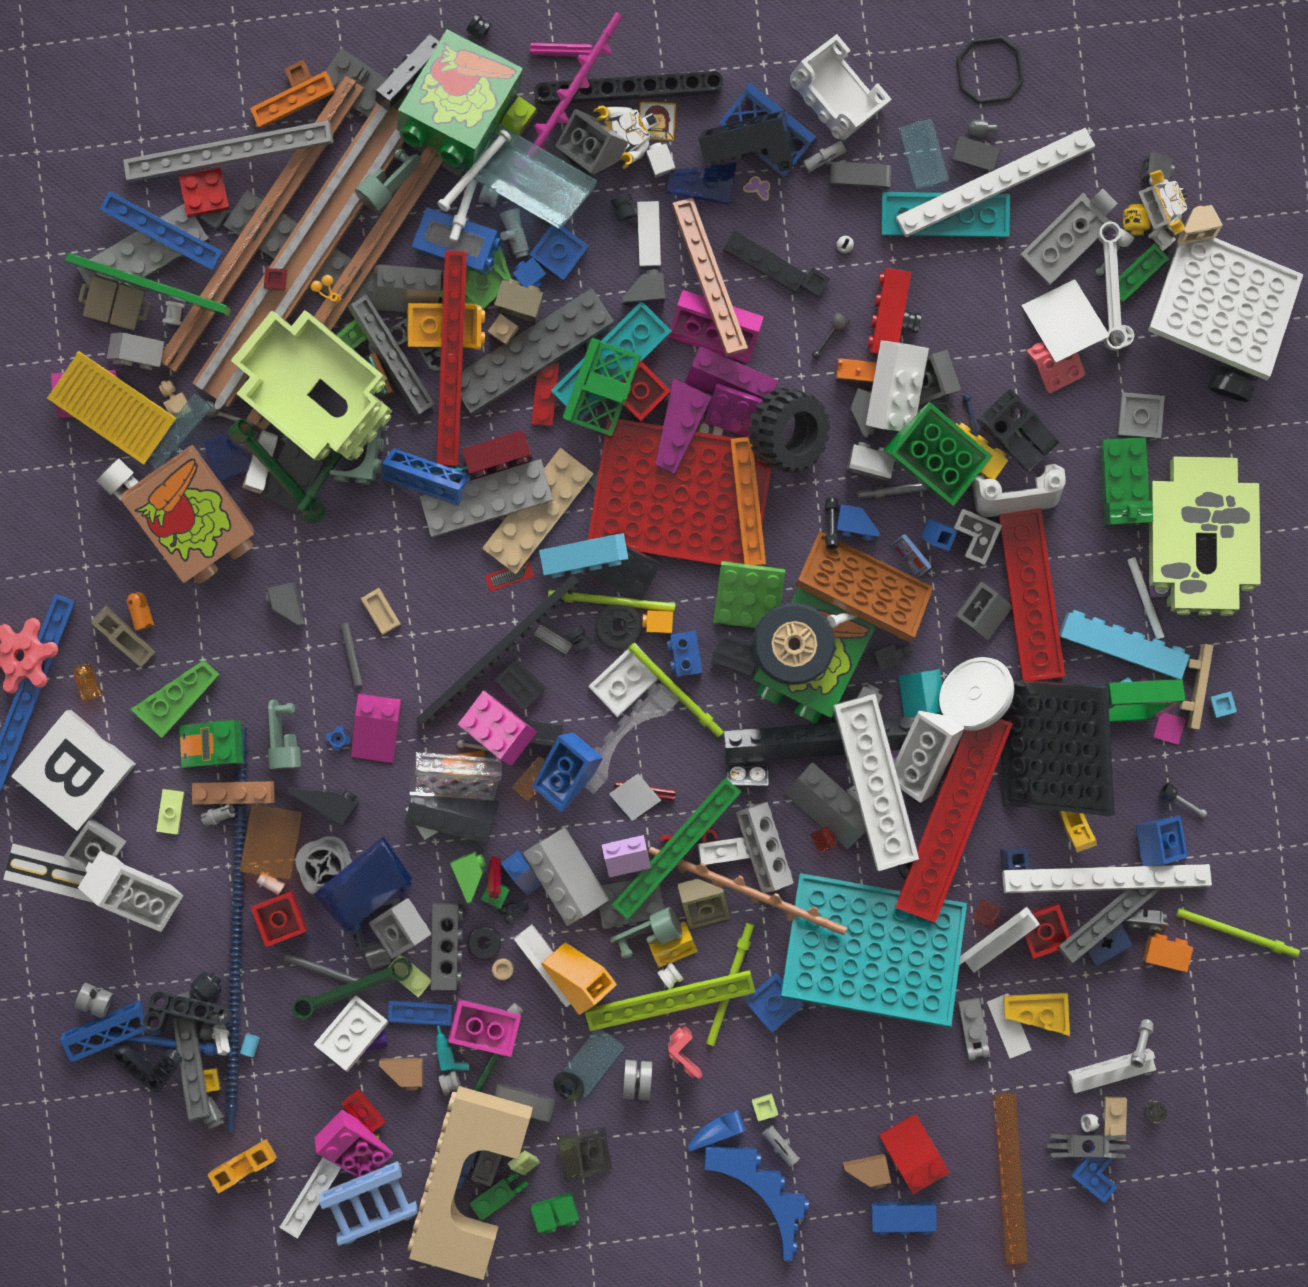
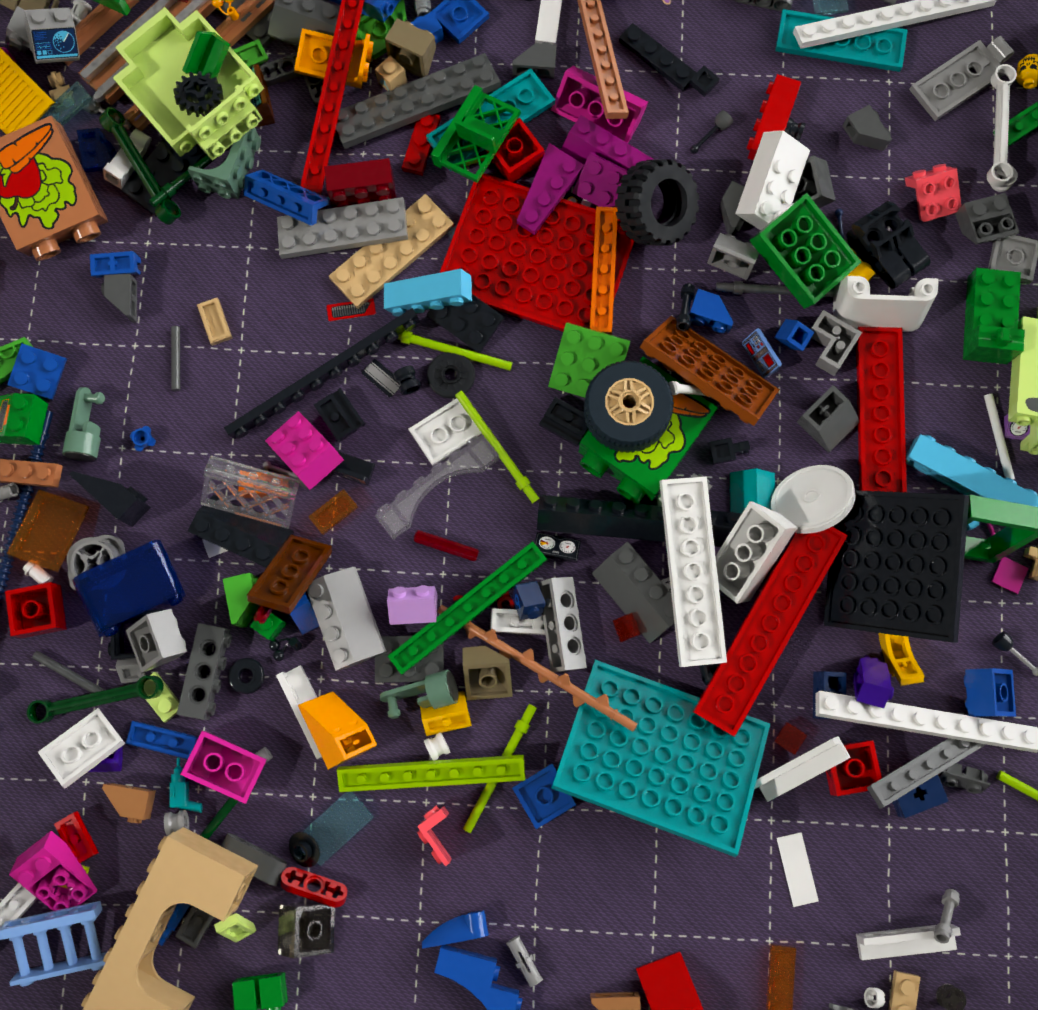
camera: 15 degrees right, 10 degrees down
dark grey plate [347,294,434,416] -> none
dark pink slope [351,694,403,763] -> none
green hinge [469,1171,528,1221] -> none
tan tile [492,958,514,980] -> none
blue slope [531,732,603,812] -> none
white sticker [610,774,661,821] -> none
light grey wheel [623,1060,652,1101] -> none
light orange brick [642,610,673,633] -> none
blue brick [667,631,702,677] -> none
yellowish green plate [752,1093,778,1121] -> none
orange hinge [836,358,877,384] -> none
white hinge [837,236,854,254] -> none
light grey plate [958,998,990,1061] -> none
yellow wing [1003,993,1070,1036] -> none
white sticker [1022,279,1109,362] -> none
white hinge [1096,229,1135,276] -> none
orange brick [1142,933,1193,972] -> none
none -> blue plate [7,343,67,400]
none -> slope [25,7,80,64]
none -> blue hinge [90,251,141,278]
none -> black gear [173,71,224,117]
none -> green panel [182,31,230,79]
none -> reddish brown plate [247,535,332,614]
none -> red beam [280,867,347,908]
none -> dark blue brick [512,581,546,620]
none -> dark grey slope [843,104,892,151]
none -> dark purple hinge [853,655,894,708]
none -> dark grey slope [955,193,1020,245]

